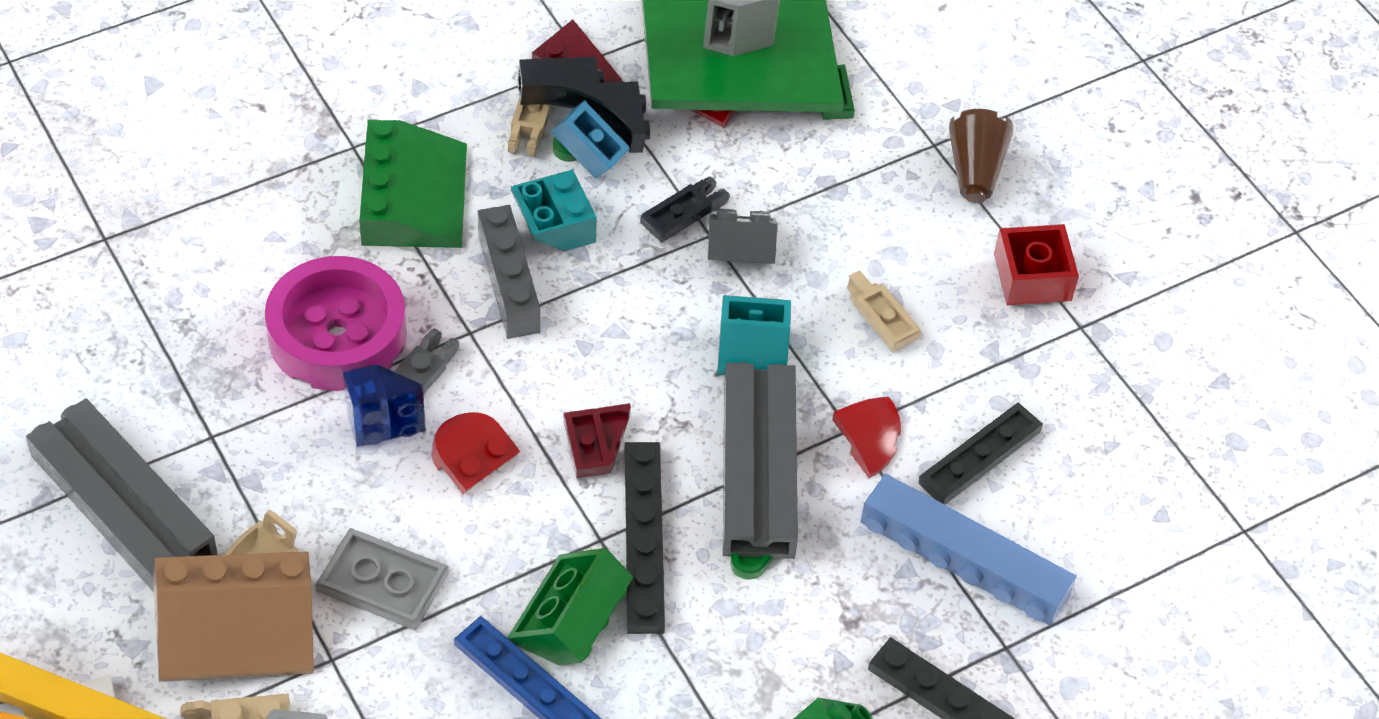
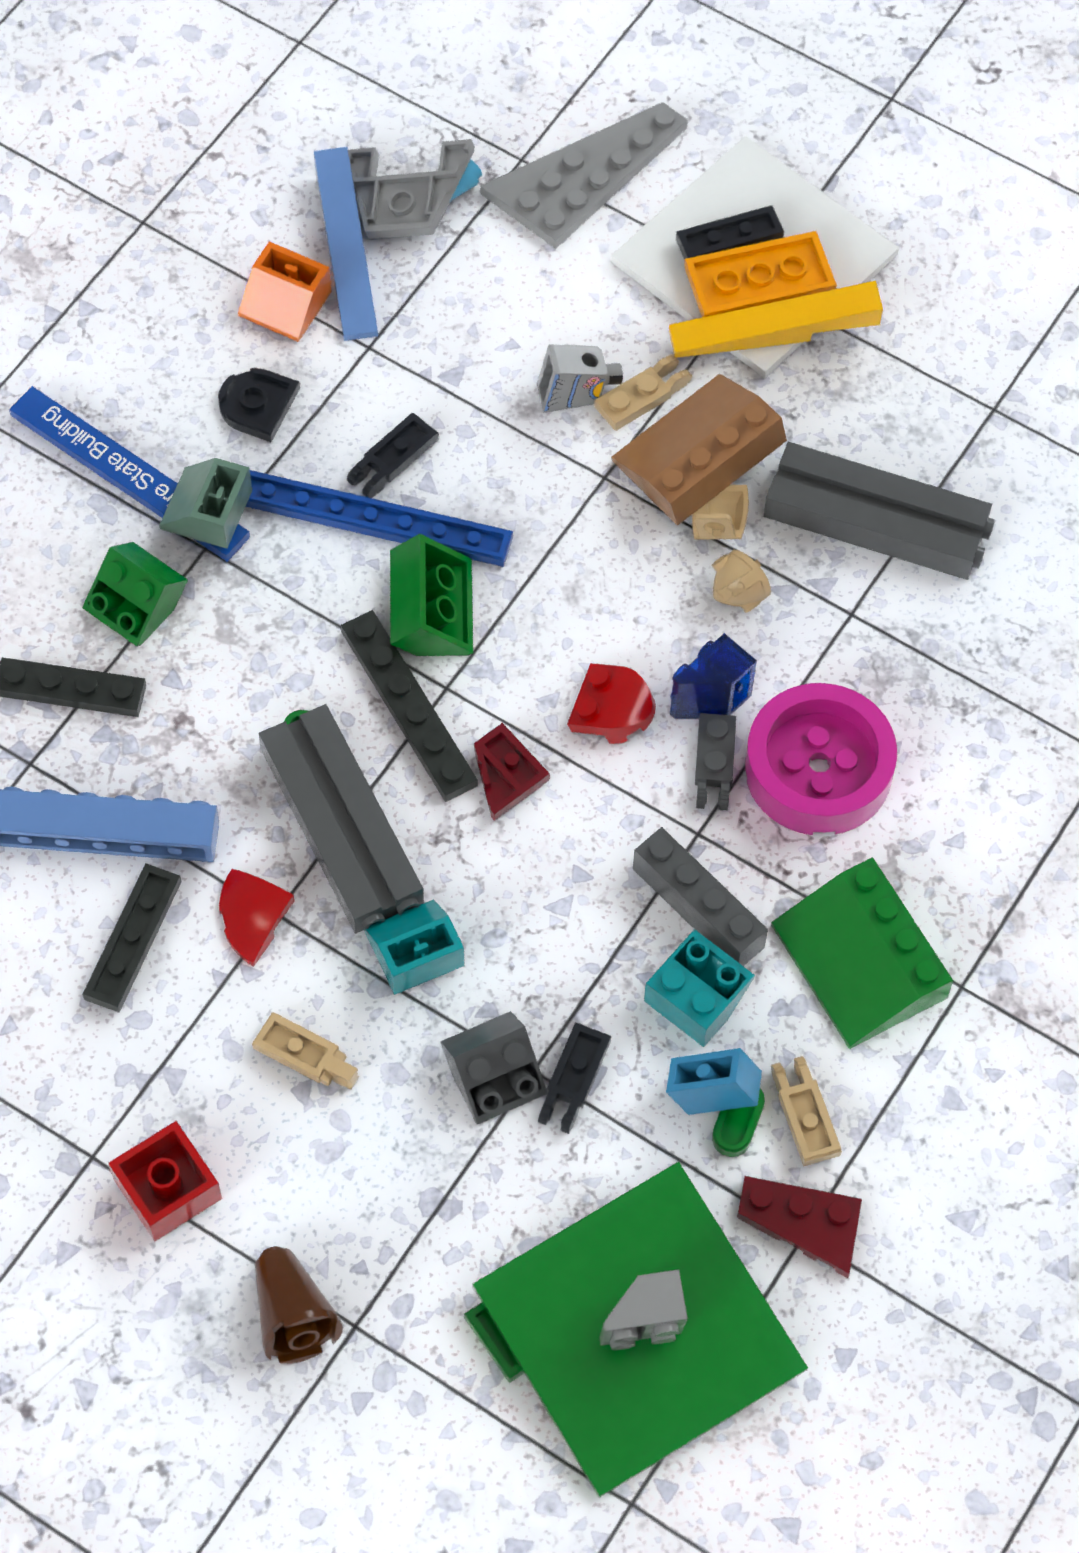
camera: 155 degrees right, 10 degrees up
light grey tile [315,528,449,631] -> none
black arch [517,57,650,153] -> none
none -> tan helmet [712,550,771,613]

